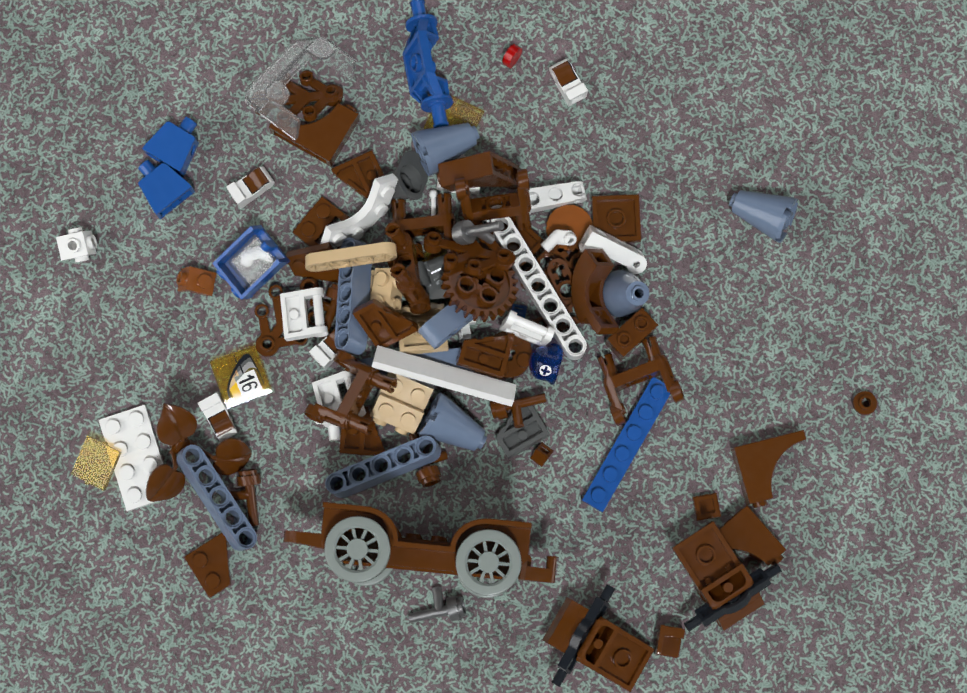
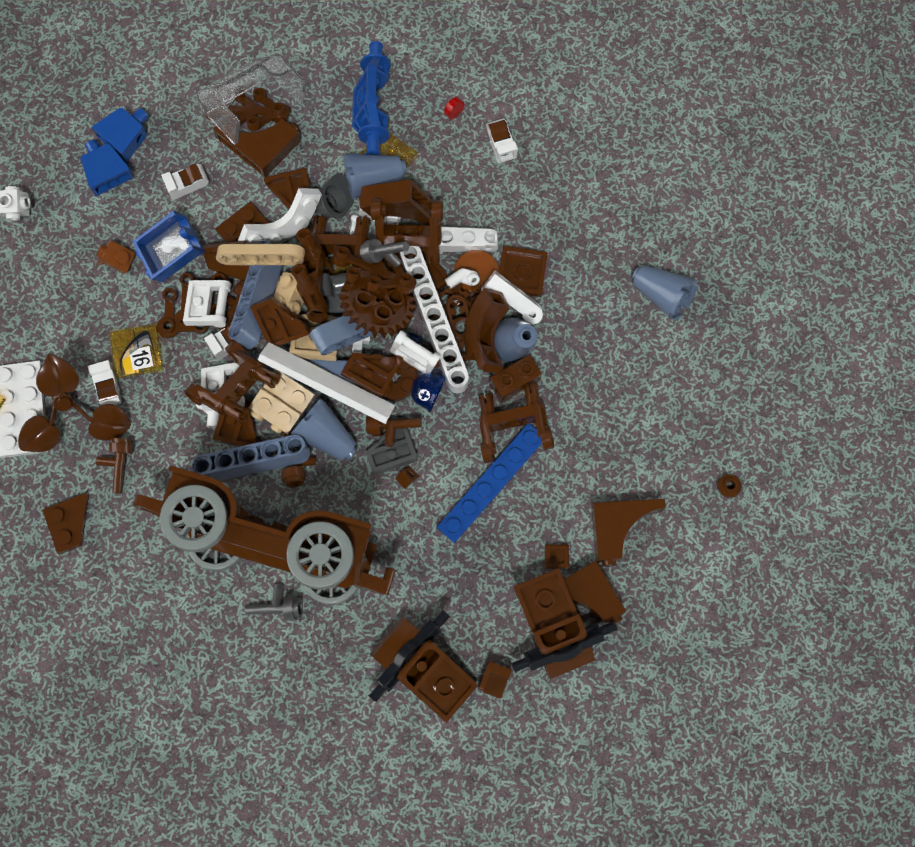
camera: 10 degrees right, 5 degrees down
sand blue beam [176,445,257,551] -> none

